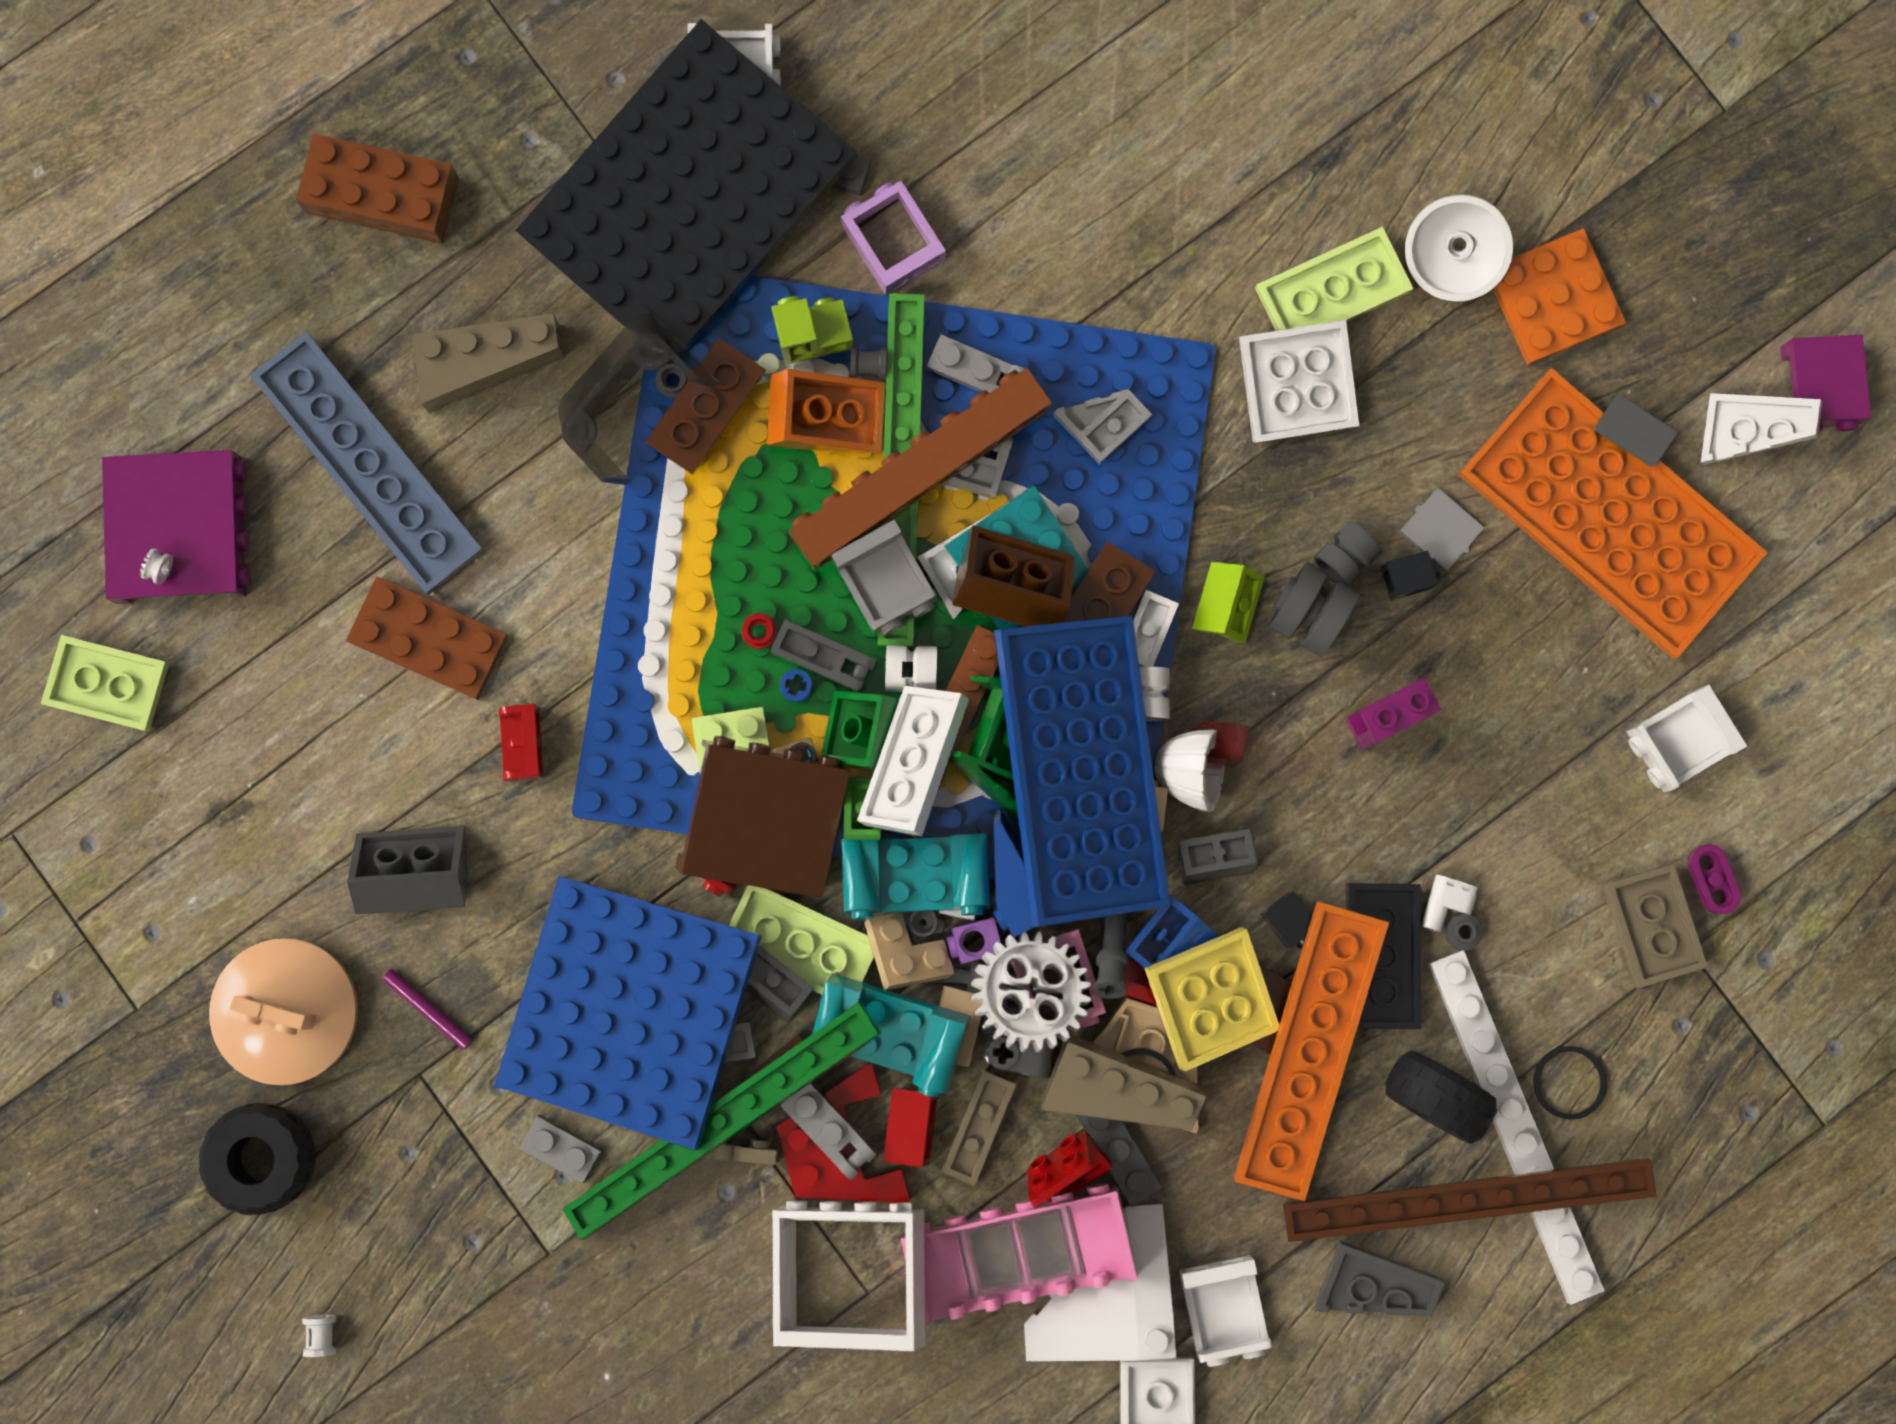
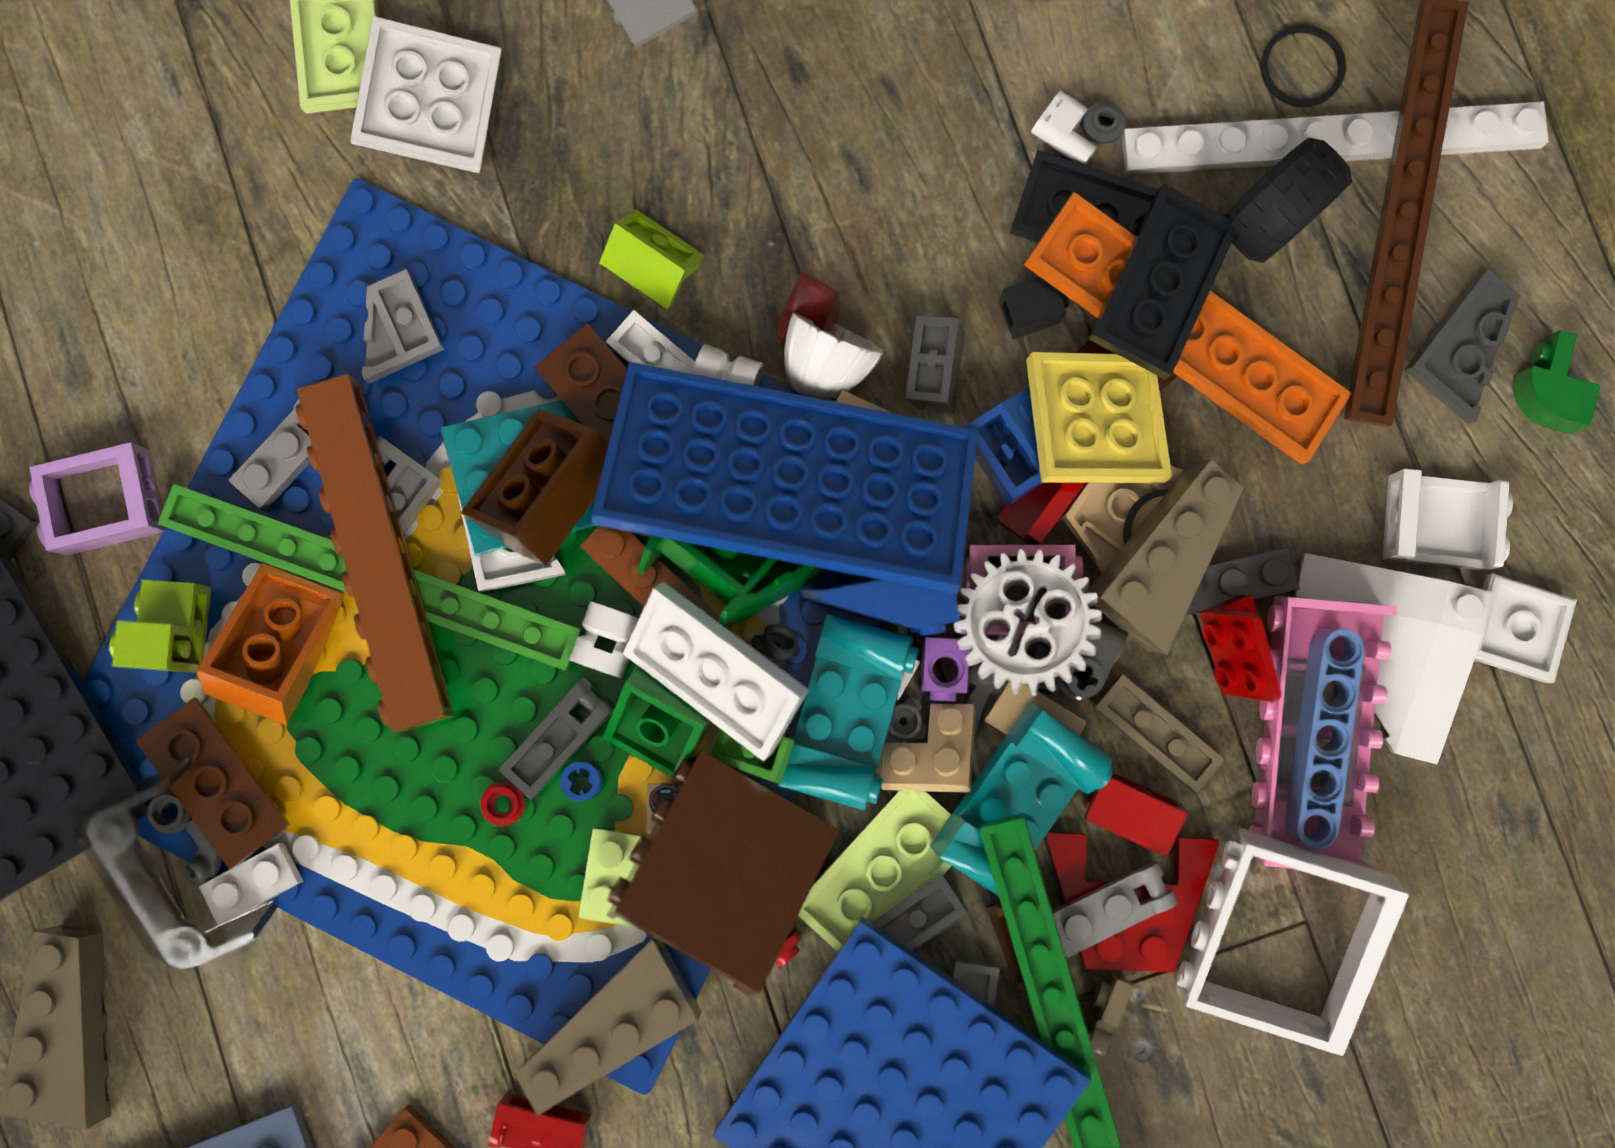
camera: 60 degrees left, 0 degrees up
light grey panel [831,520,937,636] -> none
dark grey bush [850,347,887,380] -> none
dark grey pin [1093,913,1129,999] -> none
dark grey wheel [1268,562,1360,657] -> none
dark grey wheel [1313,521,1381,586] -> none
magenta panel [1345,679,1442,750] -> none
black brick [1380,550,1440,601] -> none
none -> dark grey arm [185,819,222,884]
none -> white plate [199,842,304,926]
none -> dark tan wedge [515,937,702,1115]
none -> dark grey plate [751,624,800,670]
none -> black plate [1088,184,1237,379]
none -> medium blue beam [1285,627,1364,849]
none -> green brick [1513,330,1601,434]

